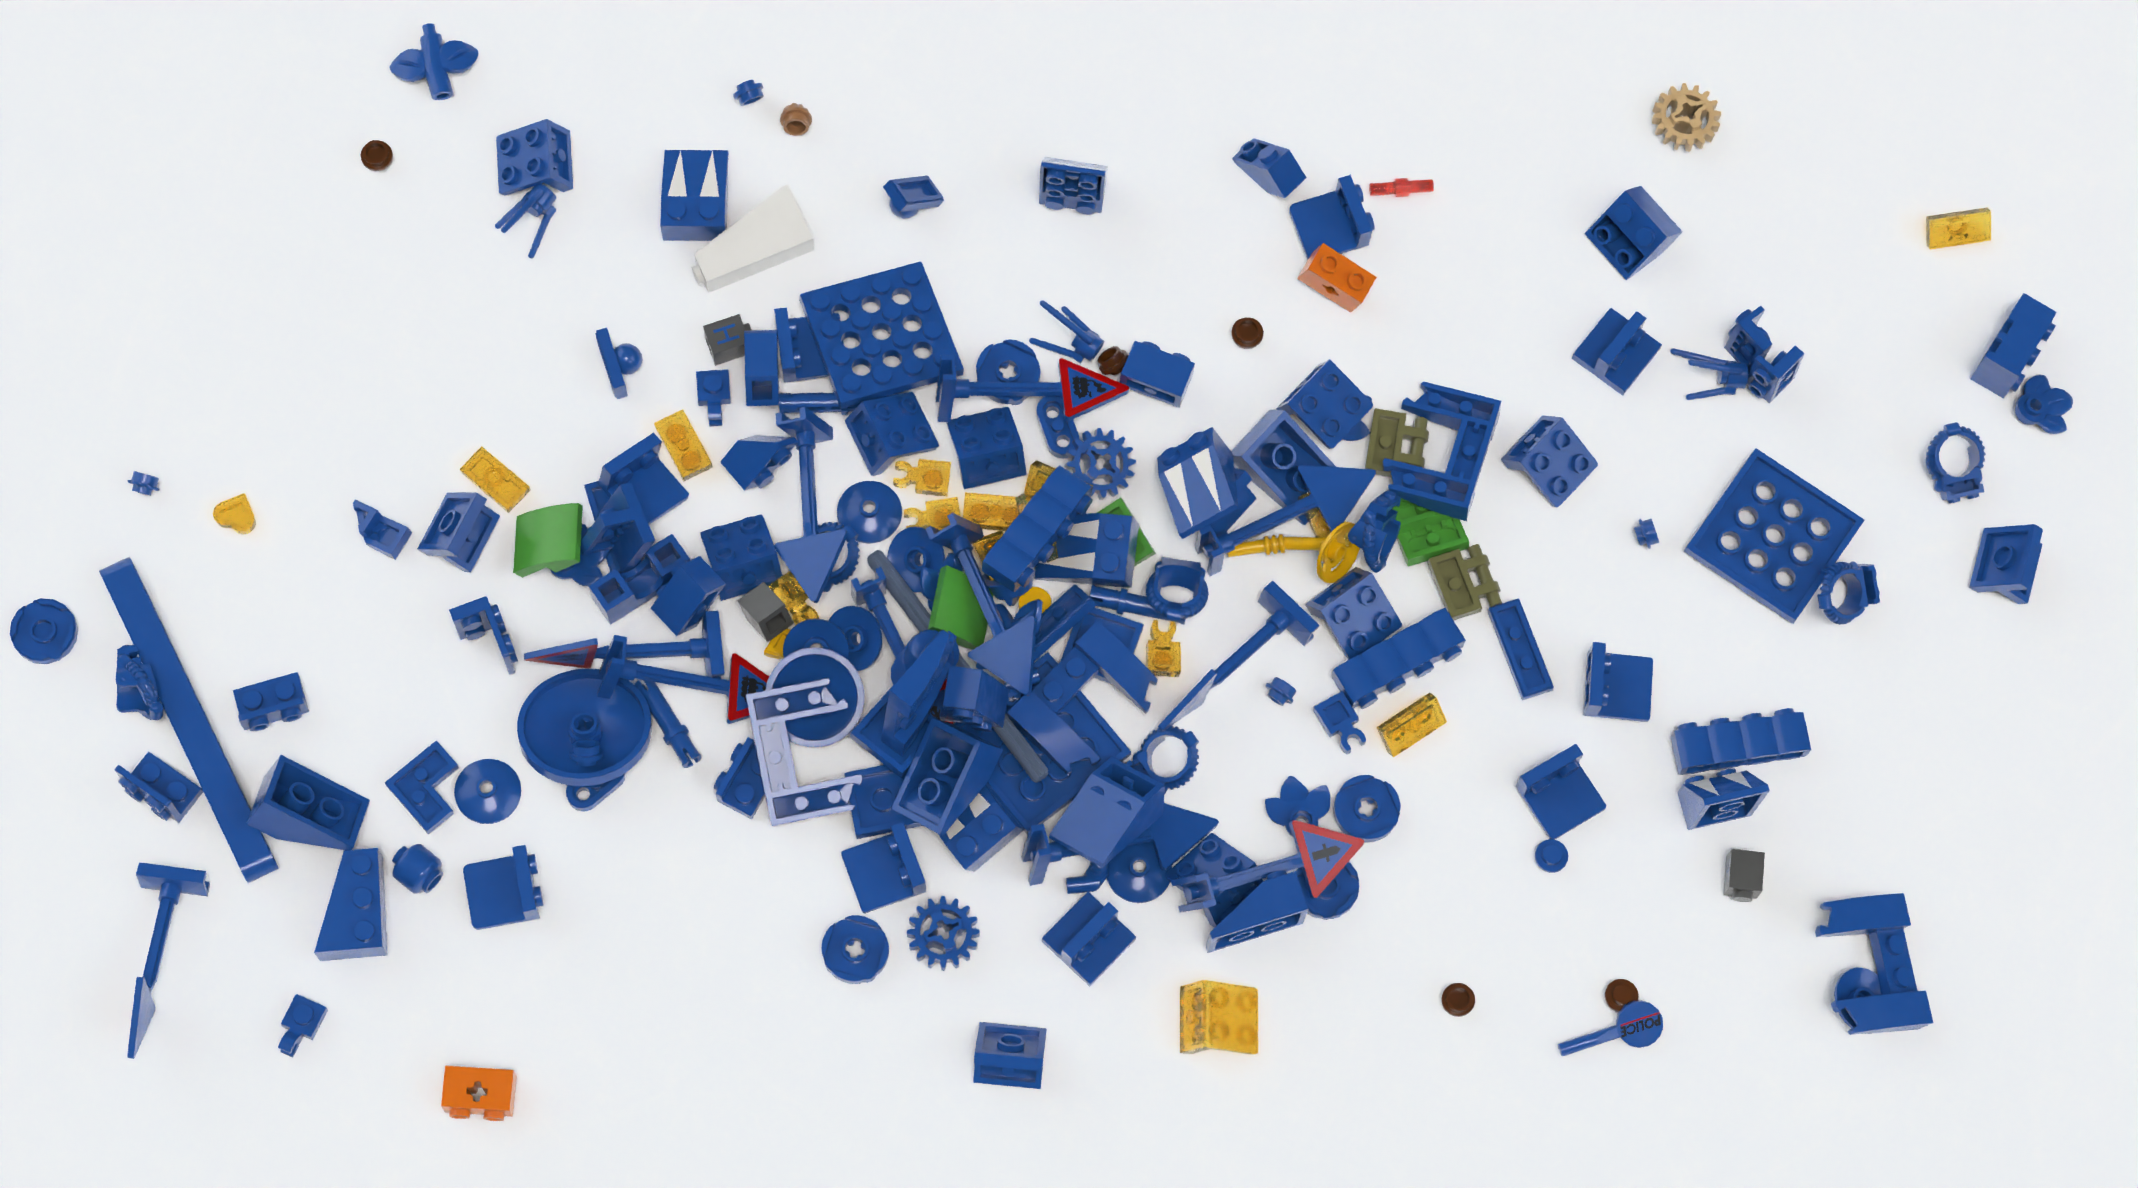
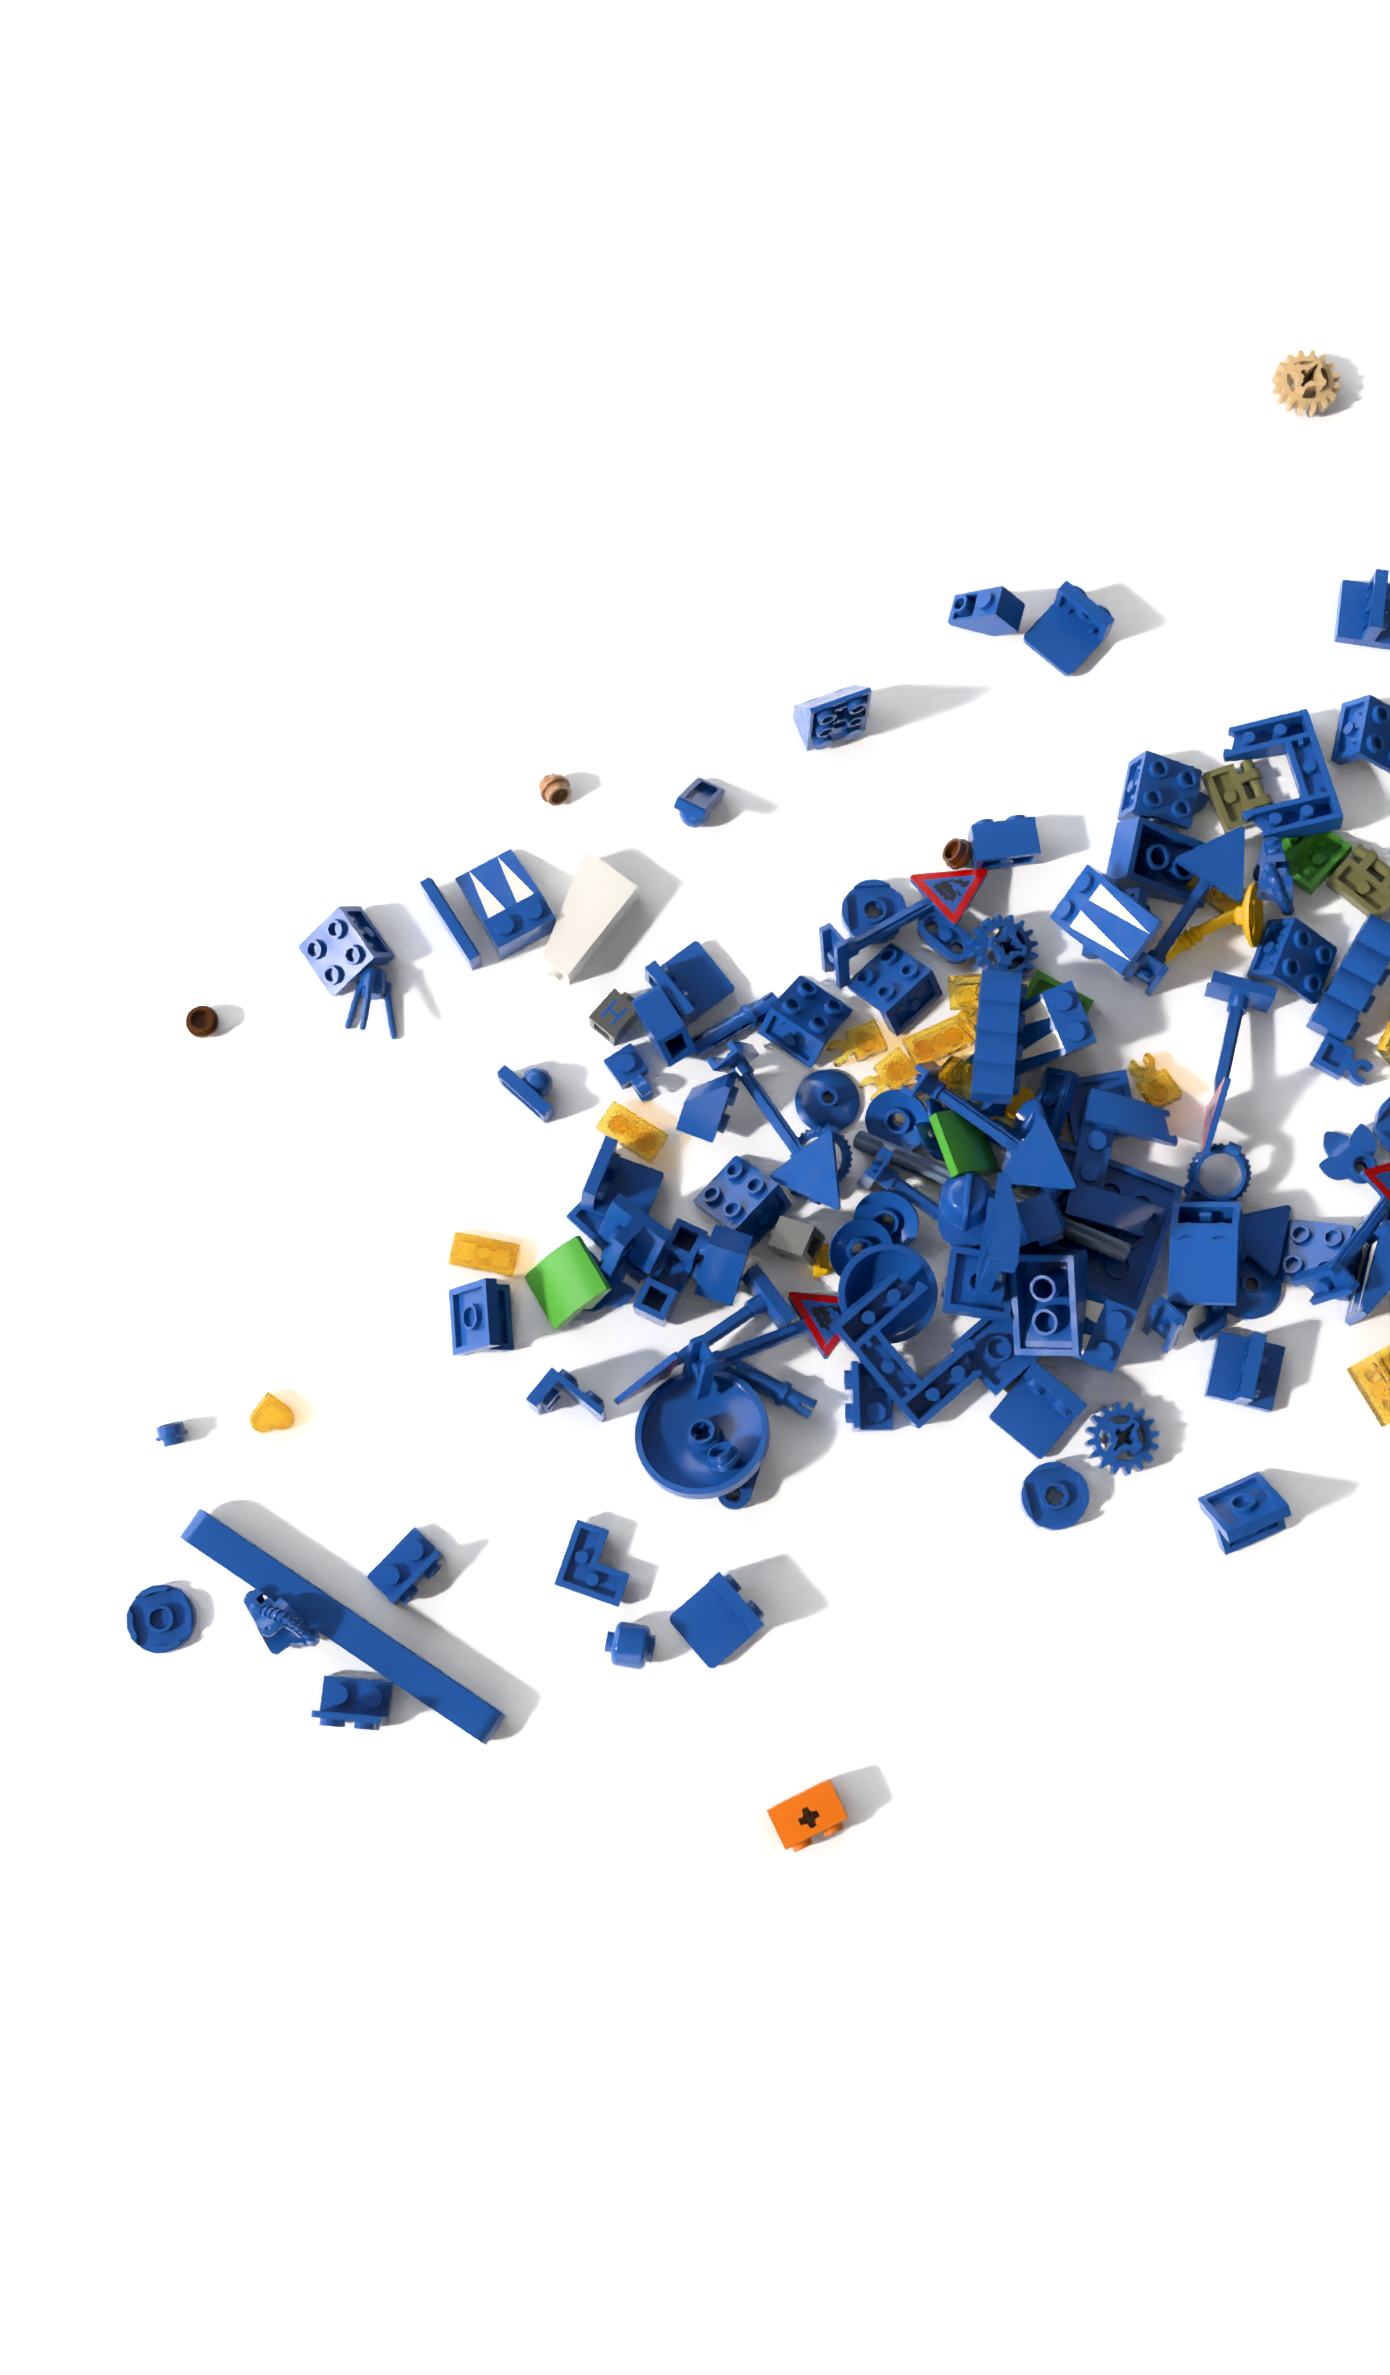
camera: 25 degrees left, 5 degrees up
blue piece [127,862,210,1059] -> none
blue slope [246,755,370,850] -> none
blue plate [278,994,328,1058] -> none
blue wedge [314,848,388,961] -> none
blue slope [353,499,412,560] -> none
blue plant [389,23,479,100] -> none
blue dish [454,759,522,824] -> none
blue plate [733,79,764,106] -> none
clear yellow plate [767,571,819,625] -> none
blue piece [799,261,964,409] -> none
blue plant [1029,300,1105,364] -> none
blue pin [1090,584,1186,625] -> none
blue piece [1146,557,1209,622] -> none
reddish brown plate [1231,317,1264,349] -> none
blue plate [1265,677,1297,706] -> none
orange brick [1297,243,1377,313] -> none
clear red bar [1369,178,1434,197] -> none
blue slope [1585,186,1683,280] -> none
none -> blue tile [420,877,482,971]

